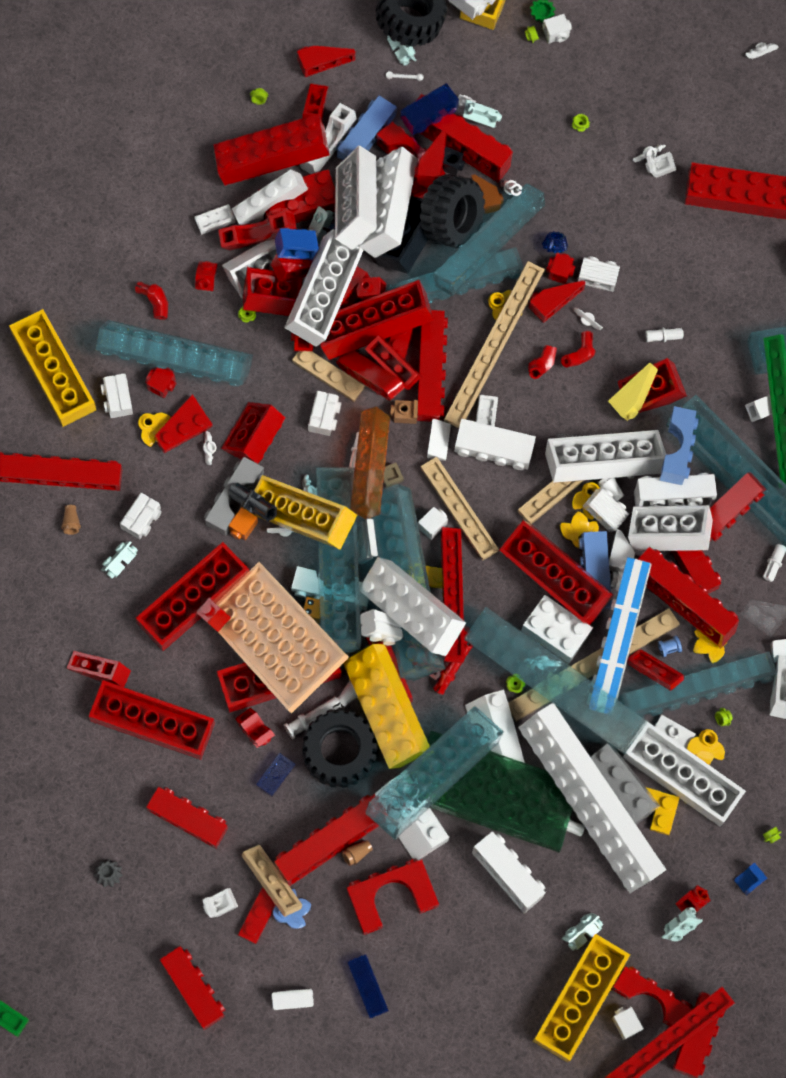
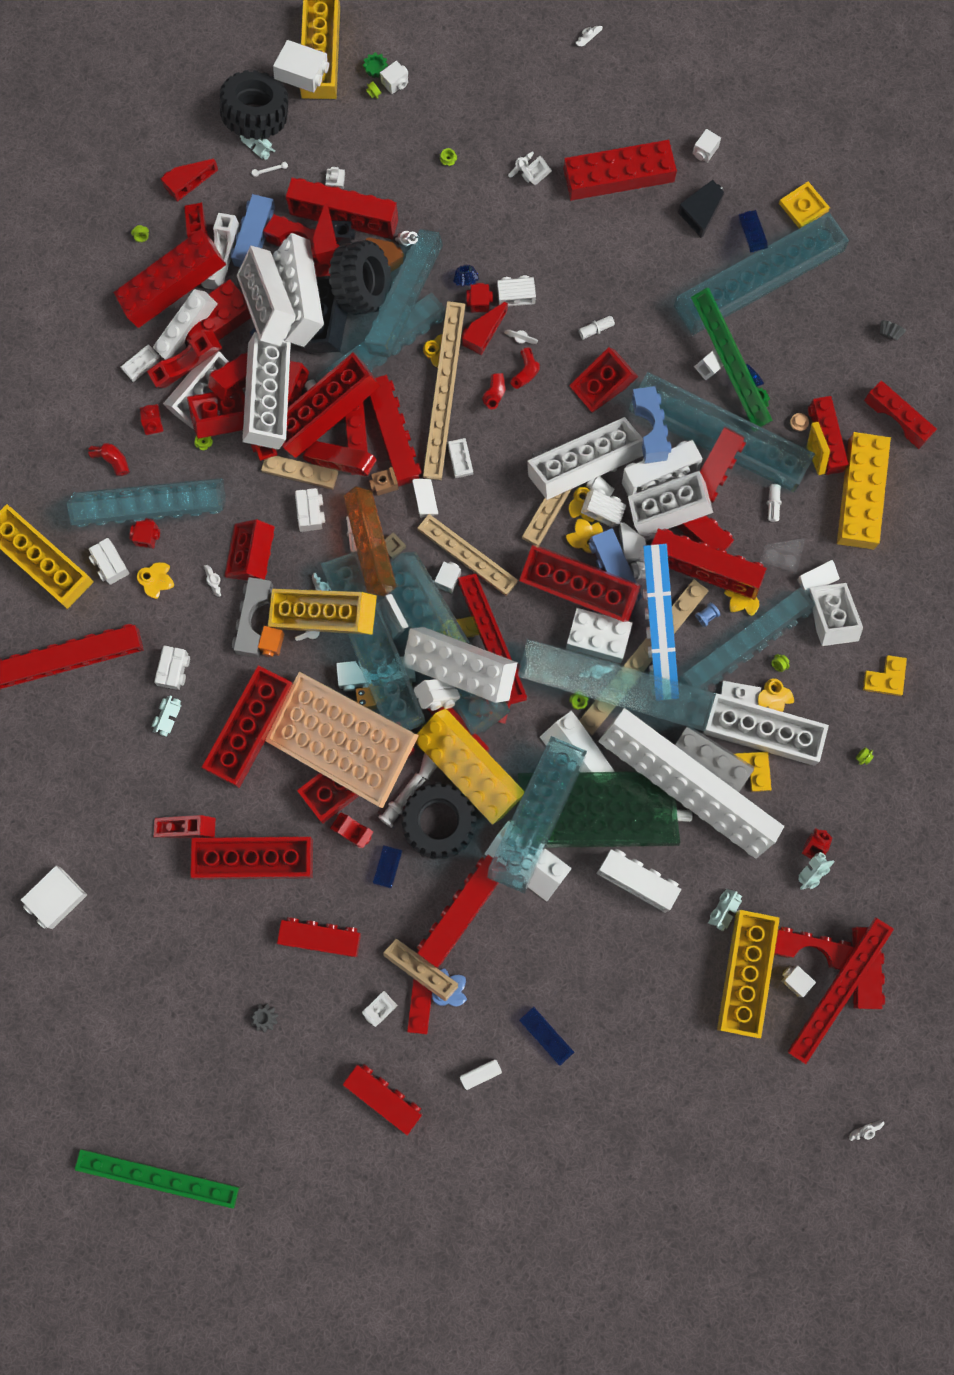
camera: 15 degrees left, 5 degrees up
medium nougat cone [61,505,81,535] -> none
red wing [154,394,213,453] -> none
red brick [196,598,231,632] -> none
black piece [229,482,277,522] -> none
blue brick [274,228,319,260] -> none
light aqua hinge [308,206,334,245] -> none
medium nougat cone [342,840,373,866] -> none
red arch [347,858,439,935] -> none
red brick [356,277,387,301] -> none
red brick [365,335,422,390] -> none
clear blue brick [400,83,459,135] -> none
red pin [433,640,473,695] -> none
white slope [454,419,536,470] -> none
light aqua hinge [463,100,502,128] -> none
light yellow slope [608,363,658,421] -> none
red plate [627,649,684,691] -> none
blue panel [734,863,767,896] -> none

